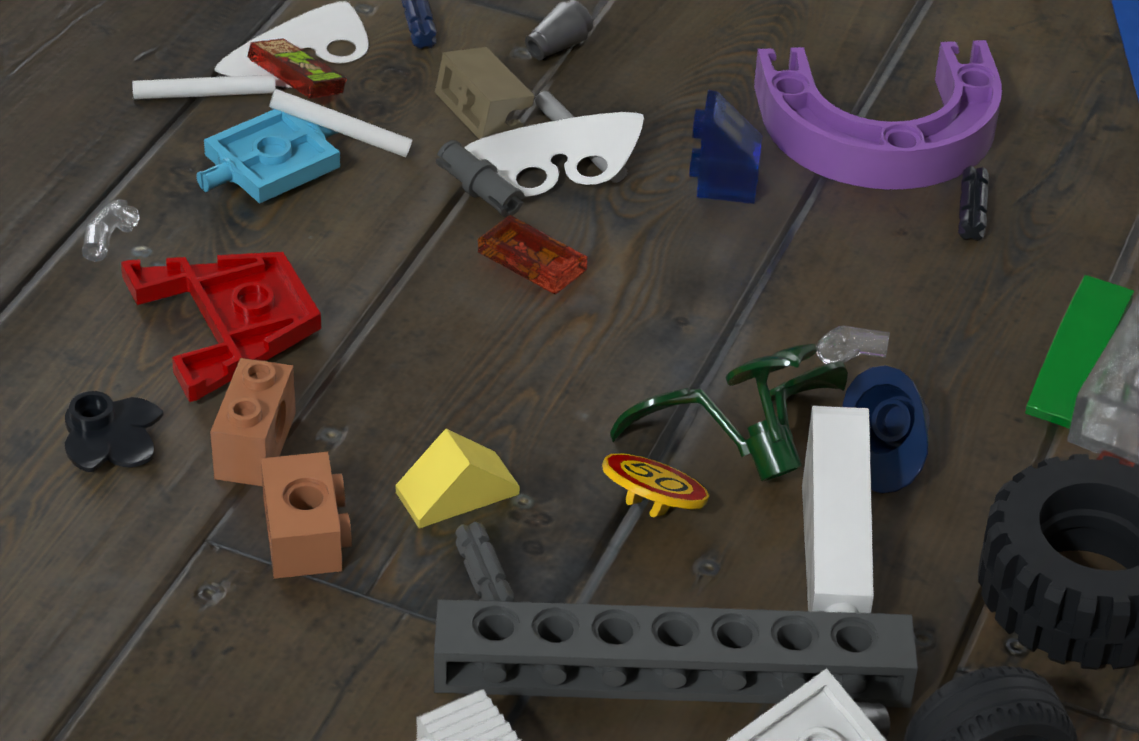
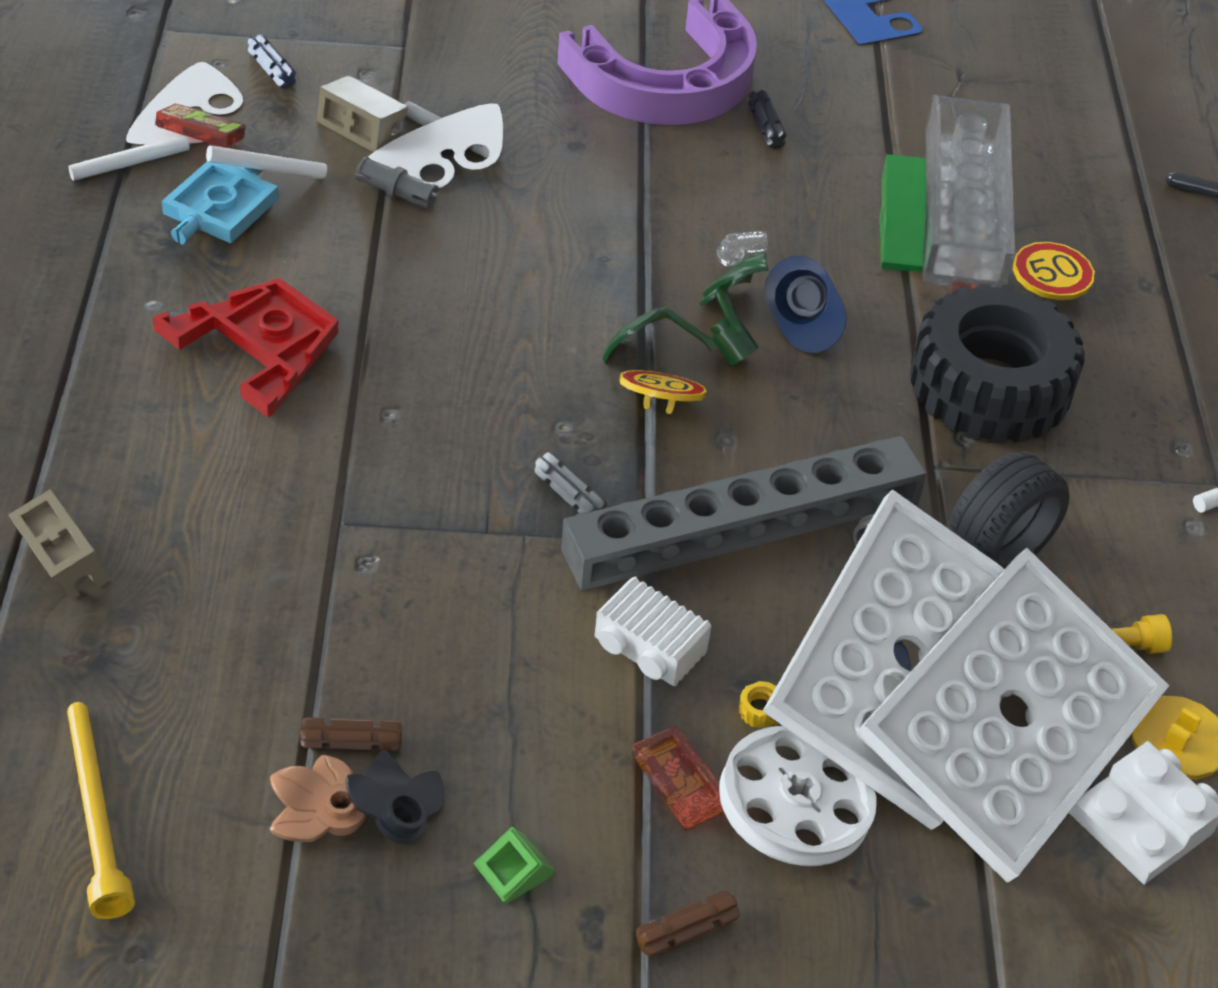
camera: 25 degrees left, 5 degrees up
black plate [64,391,164,472] -> none
clear arm [82,199,140,262] -> none
nougat brick [210,358,296,486] -> none
nougat brick [261,452,352,579] -> none
light yellow slope [396,429,520,528] -> none
clear red tile [478,215,588,295] -> none
flat silver cone [525,0,593,60] -> none
clear blue slope [689,90,763,204] -> none
white slope [802,406,874,613] -> none

